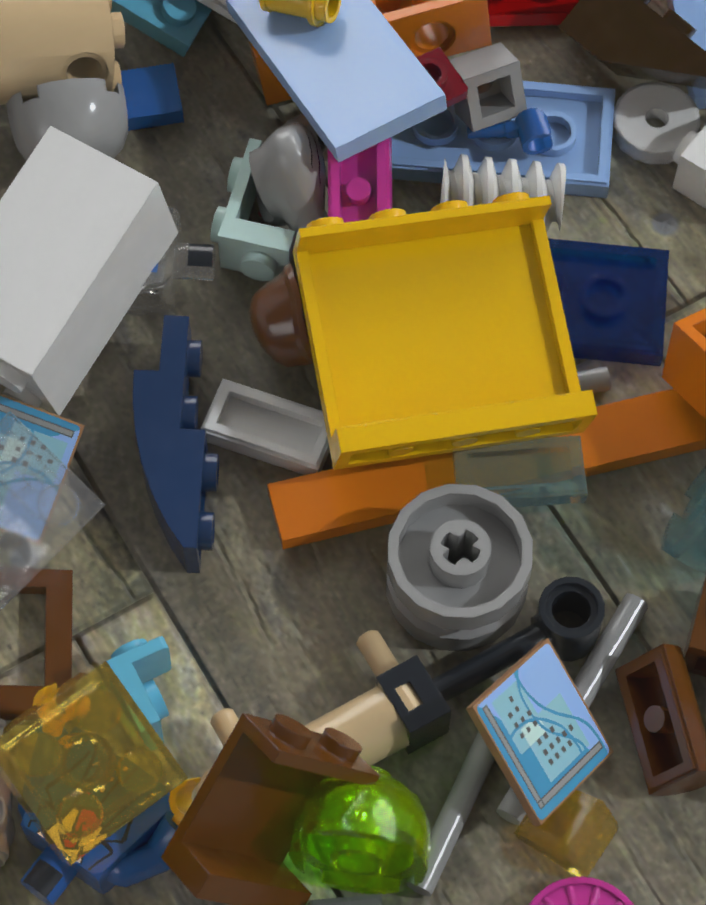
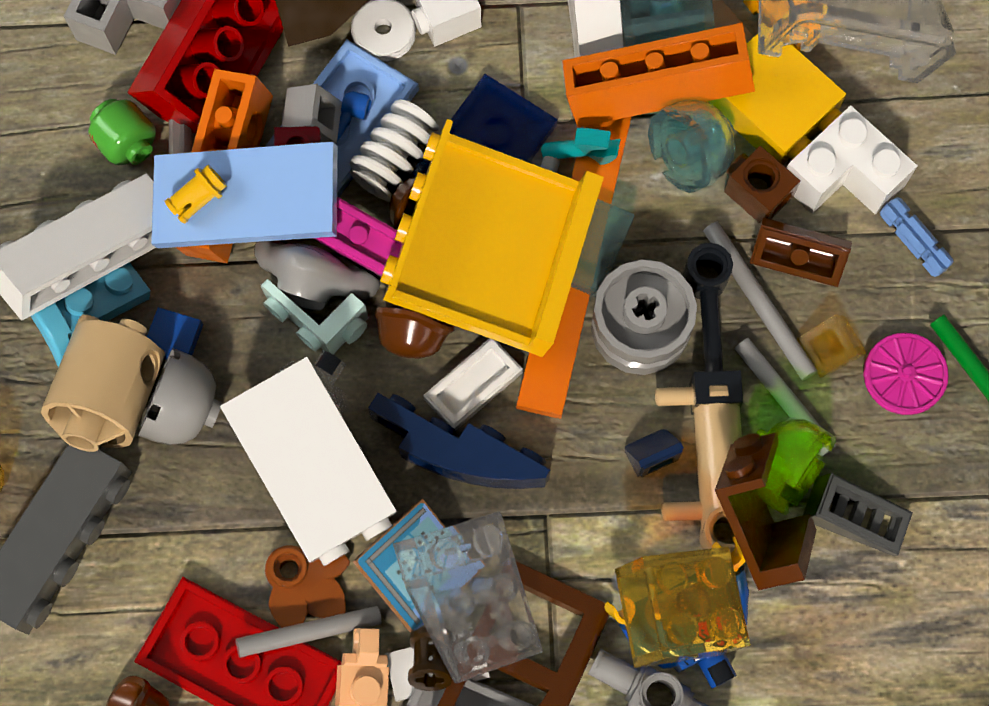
camera: 60 degrees left, 10 degrees up
medium azure bracket [102,636,172,754] -> none
piece [466,638,613,826] -> none
none -> teal bar [541,128,620,165]
none -> dark blue slope [624,429,684,478]

